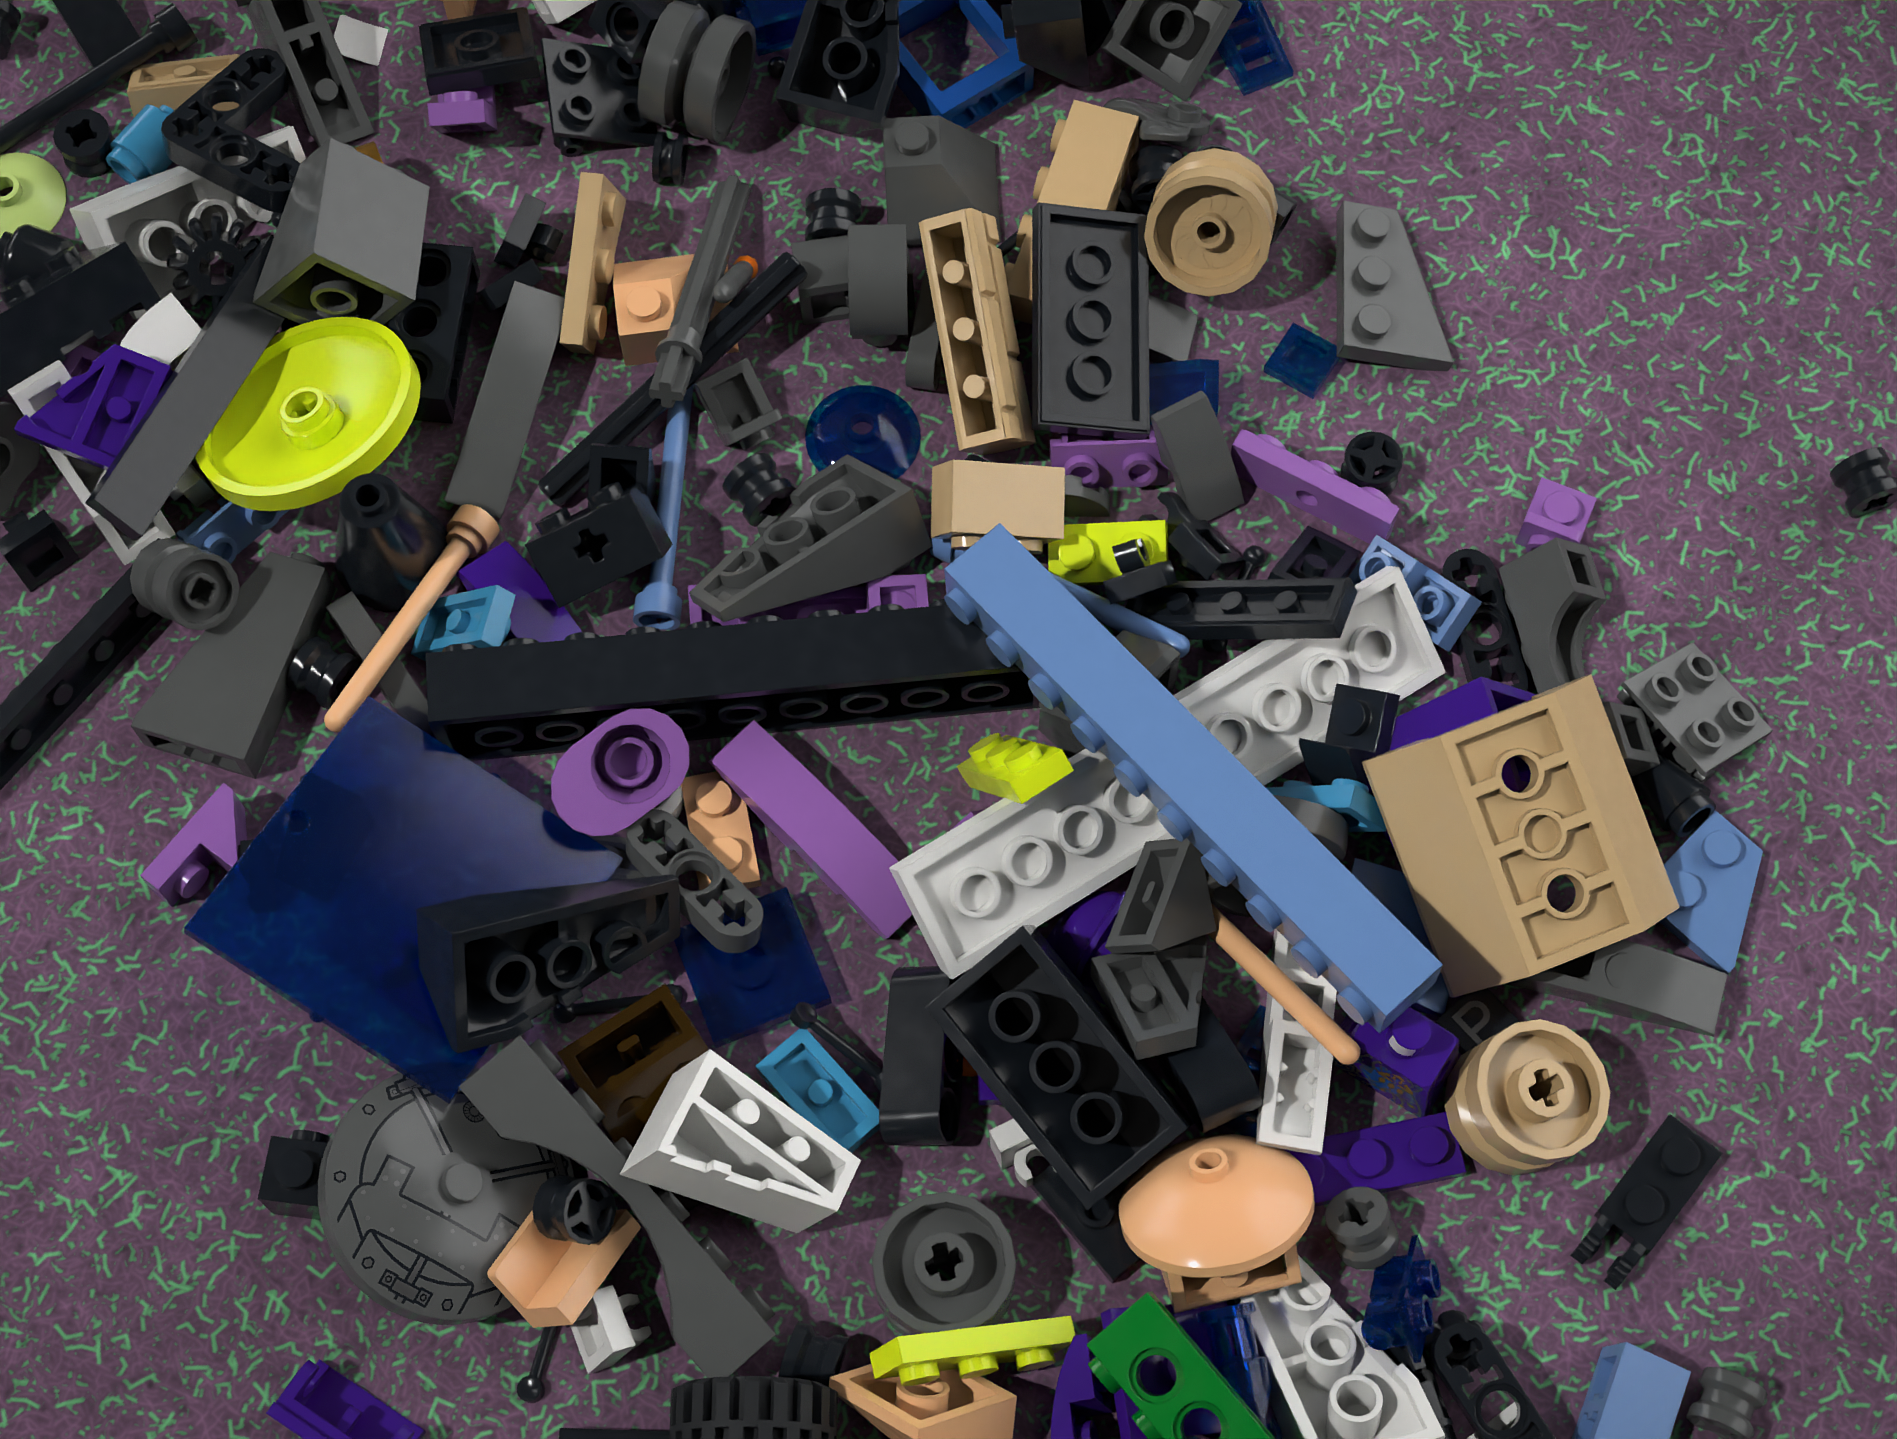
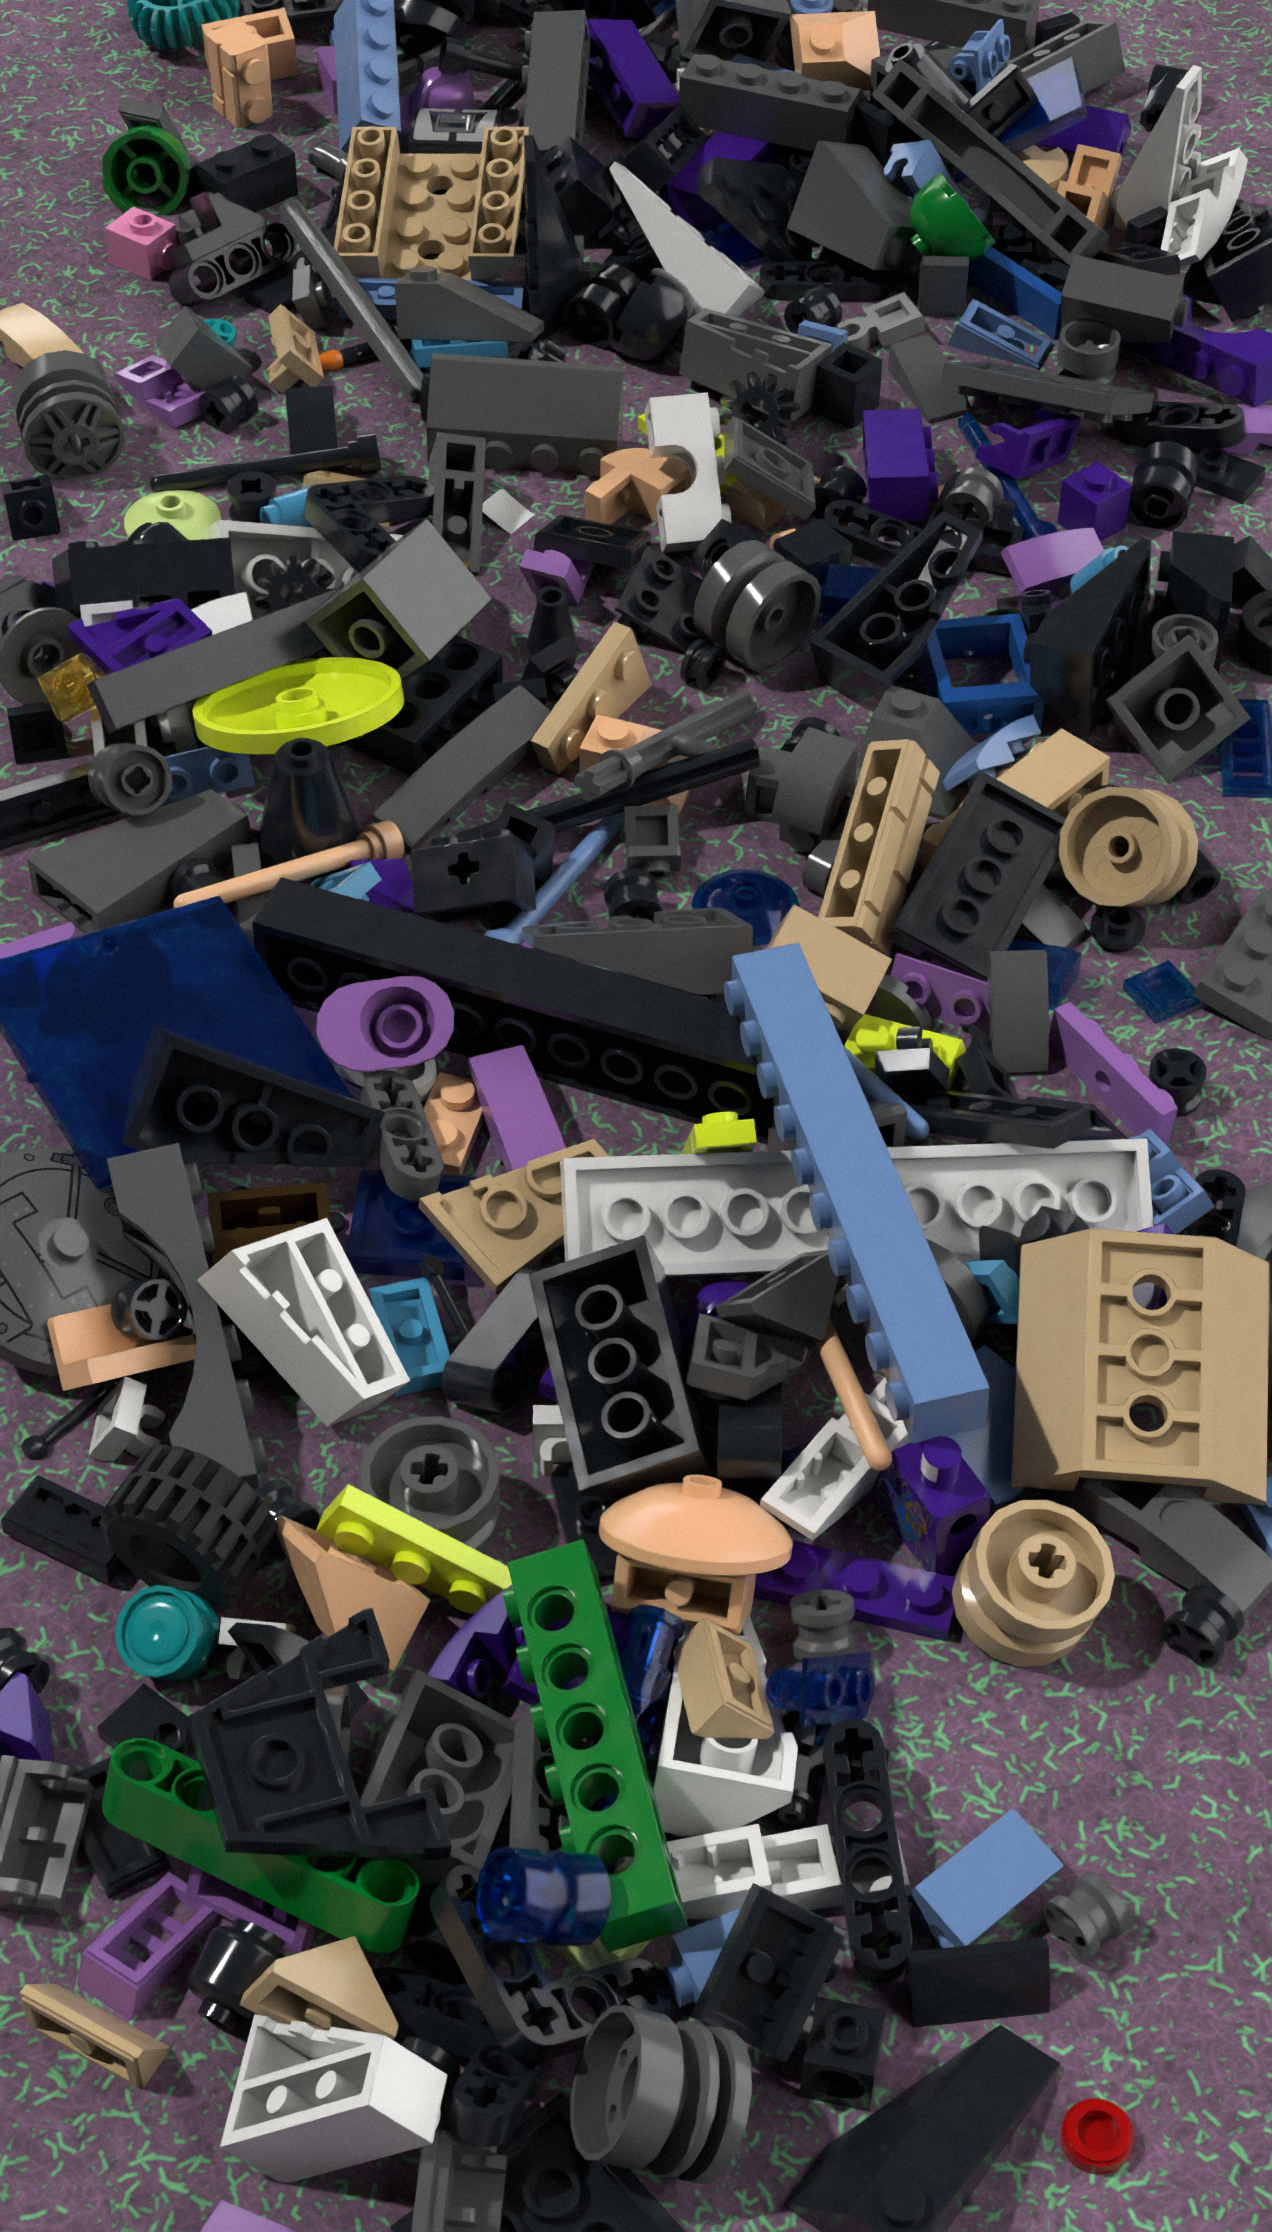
camera: 25 degrees right, 20 degrees down
dark grey plate [1103,97,1211,147] -> none
black hinge [1570,1114,1723,1290] -> none
none -> clear yellow bracket [37,652,106,723]
none -> tan wing [418,1139,610,1294]
none -> black cone [527,586,577,654]
none -> tan slope [673,1618,775,1739]
none -> medium blue slope [943,715,1041,791]
none -> black plate [1090,906,1146,952]
none -> black wheel [1161,1585,1245,1668]

